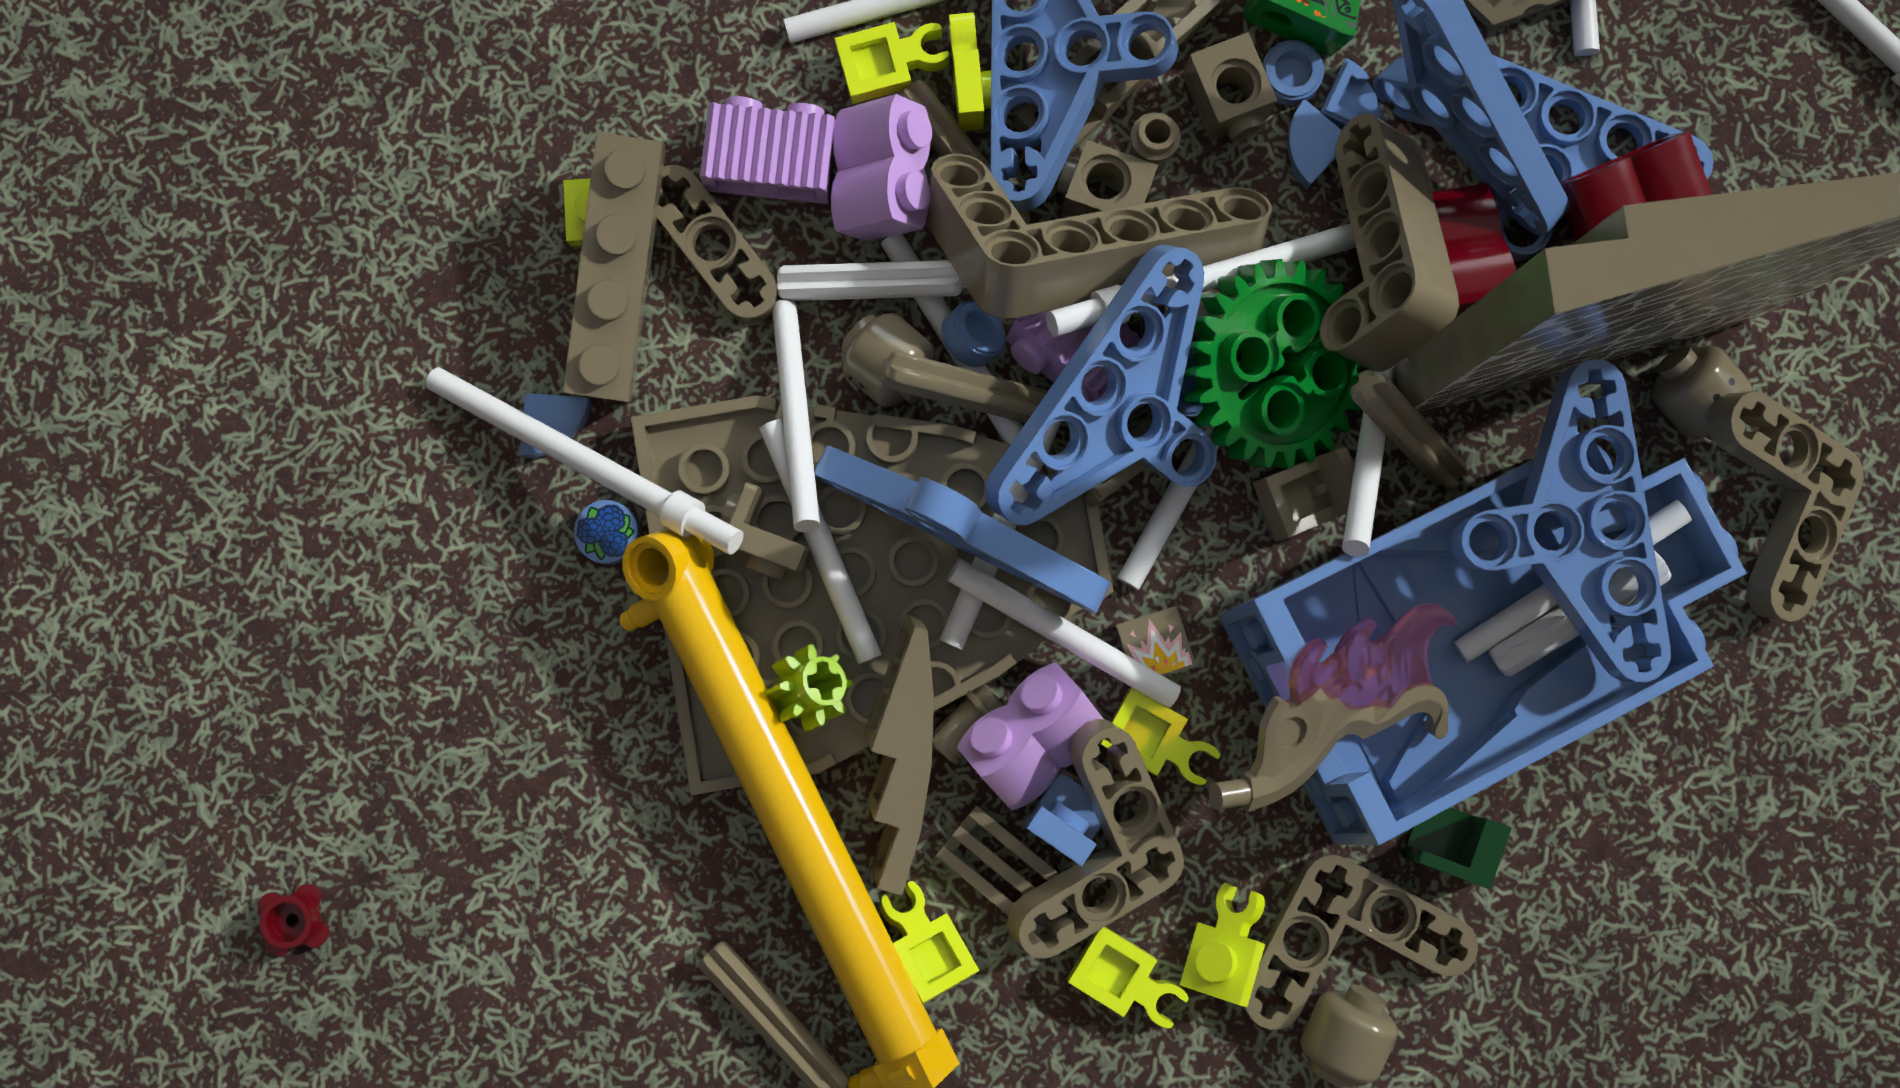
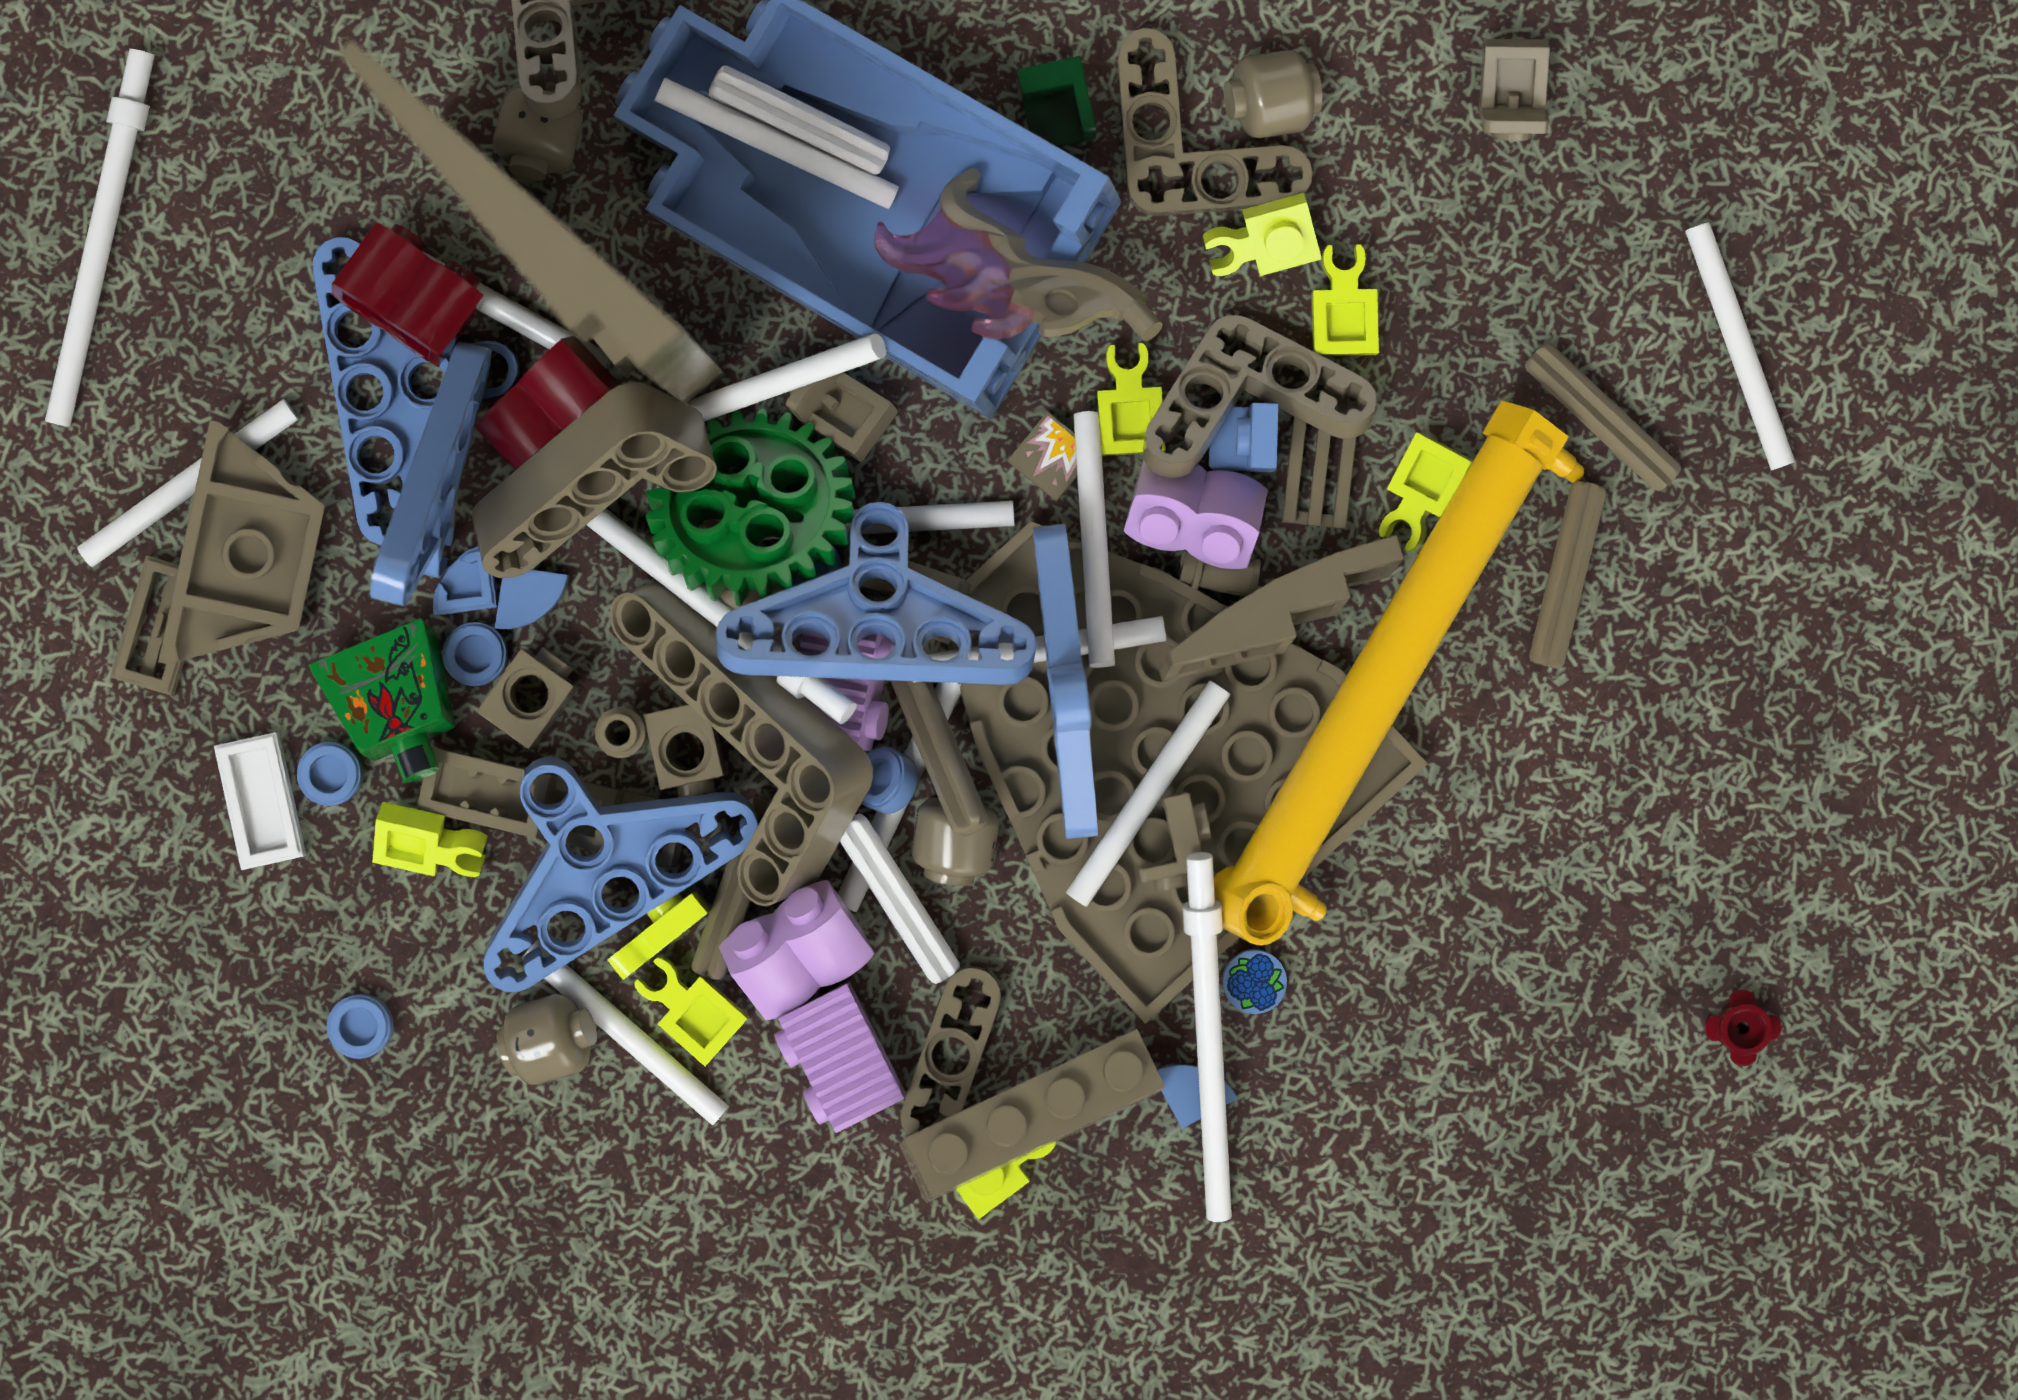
camera: 120 degrees left, 5 degrees up
lime gear [766,645,853,732] -> none
white bar [772,299,820,532] -> none
dark tan axle [1351,370,1467,490] -> none
medium blue beam [1450,359,1671,682] -> none

